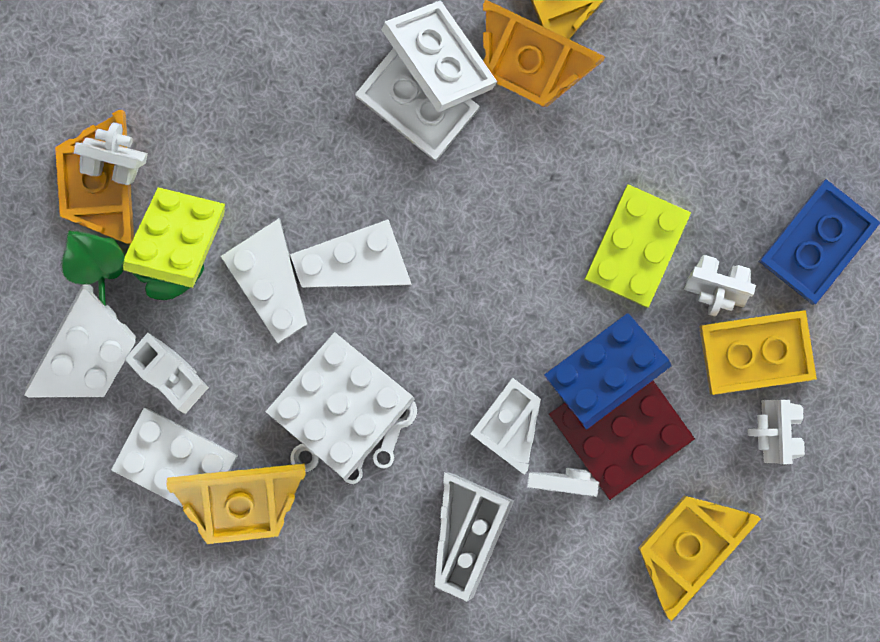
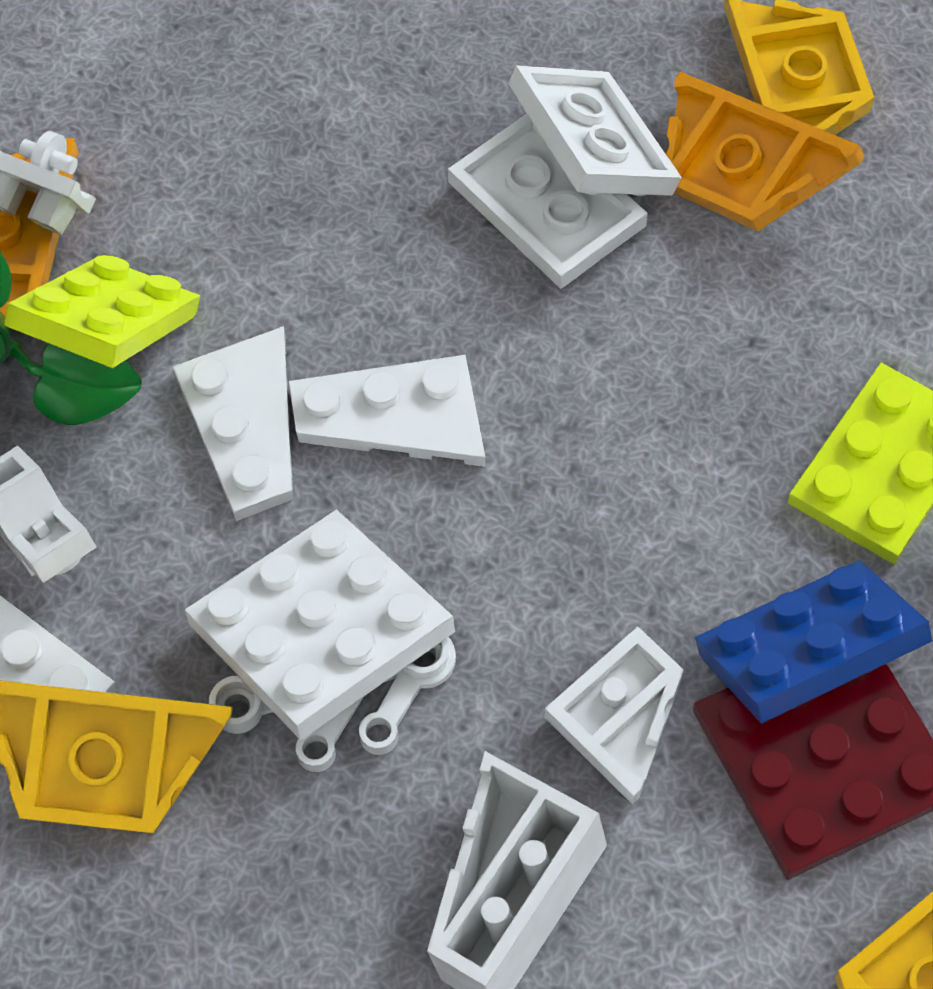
camera: 10 degrees right, 25 degrees down
white wing [527,468,599,497] -> none

